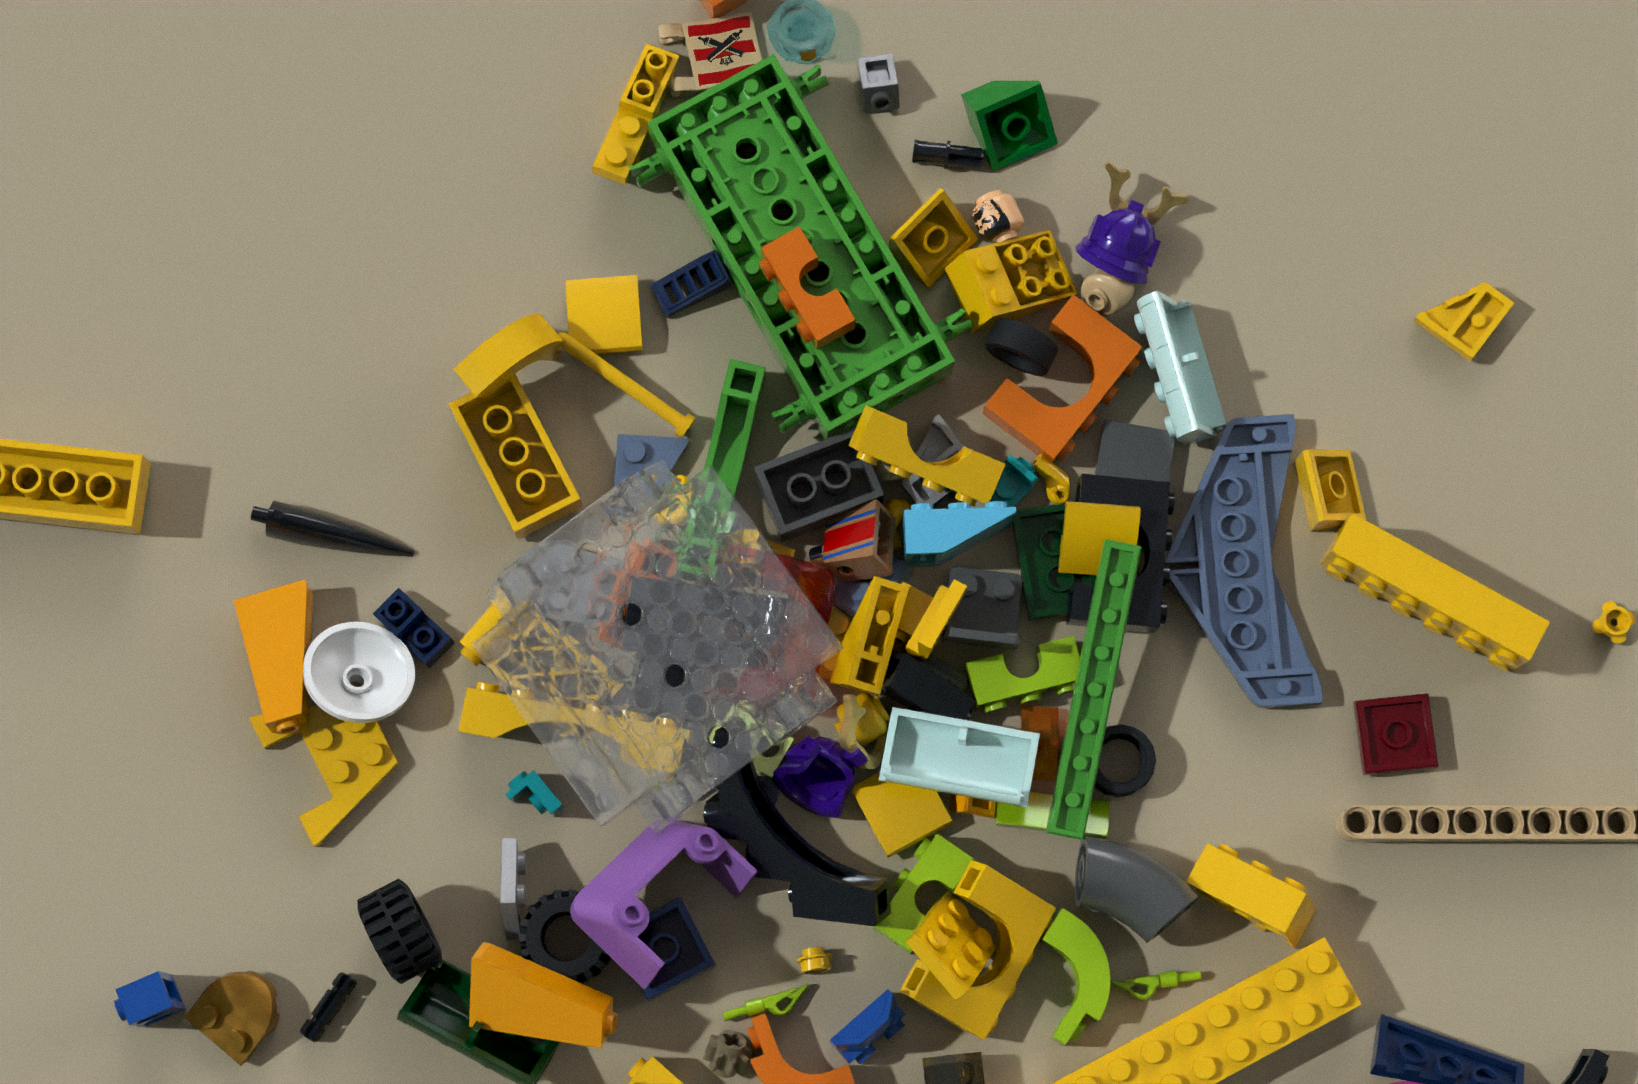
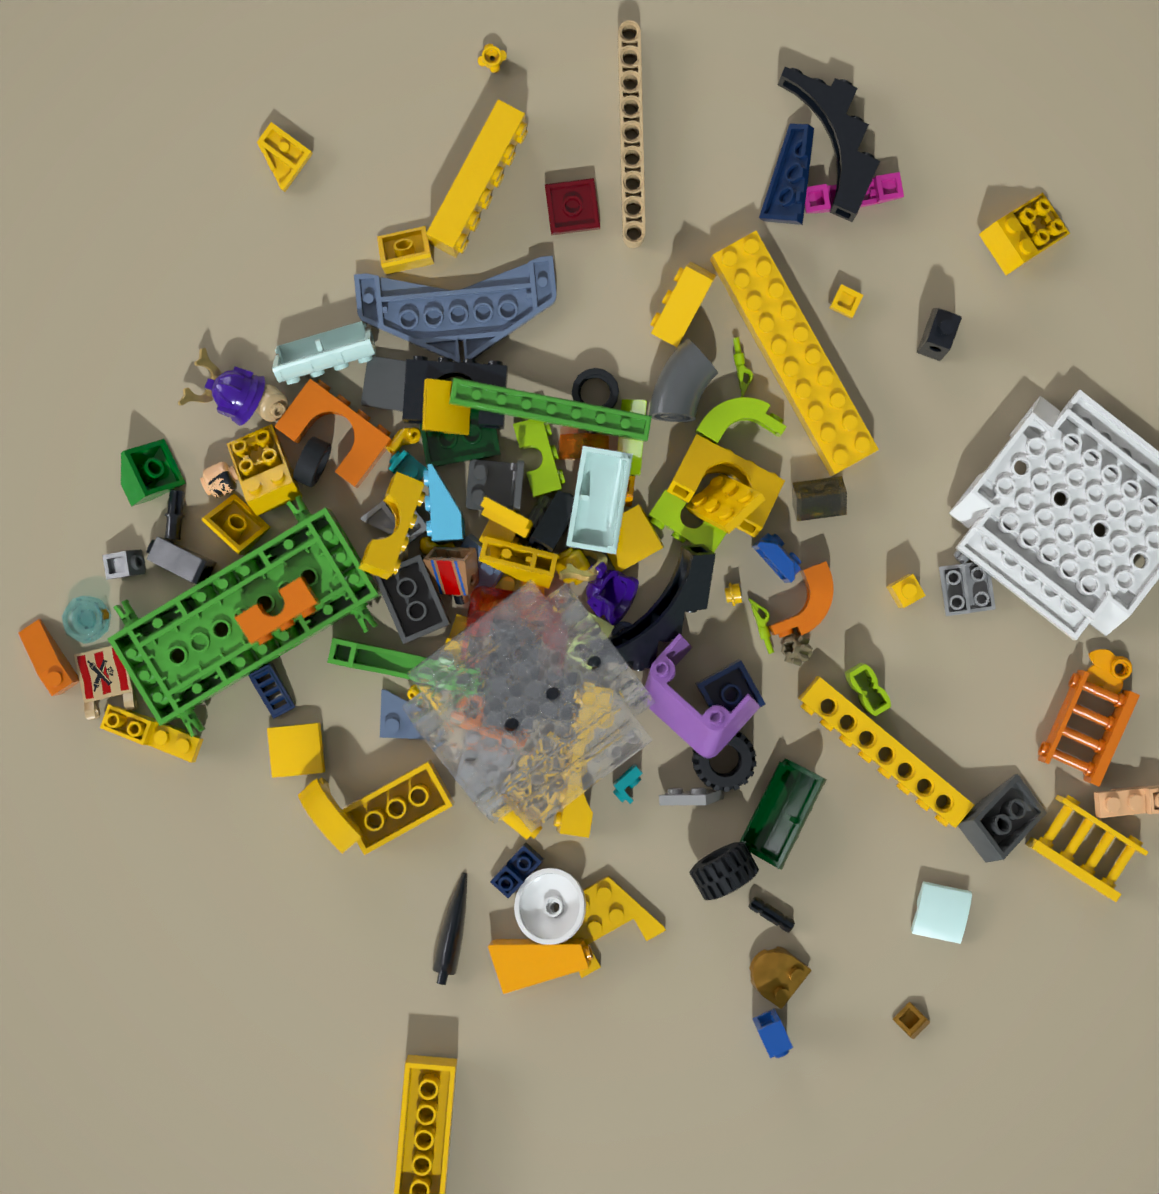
camera: 90 degrees left, 10 degrees up
light orange slope [469,942,618,1048] -> none
yellow bar [558,332,696,438] -> none
none -> slope [147,536,217,584]

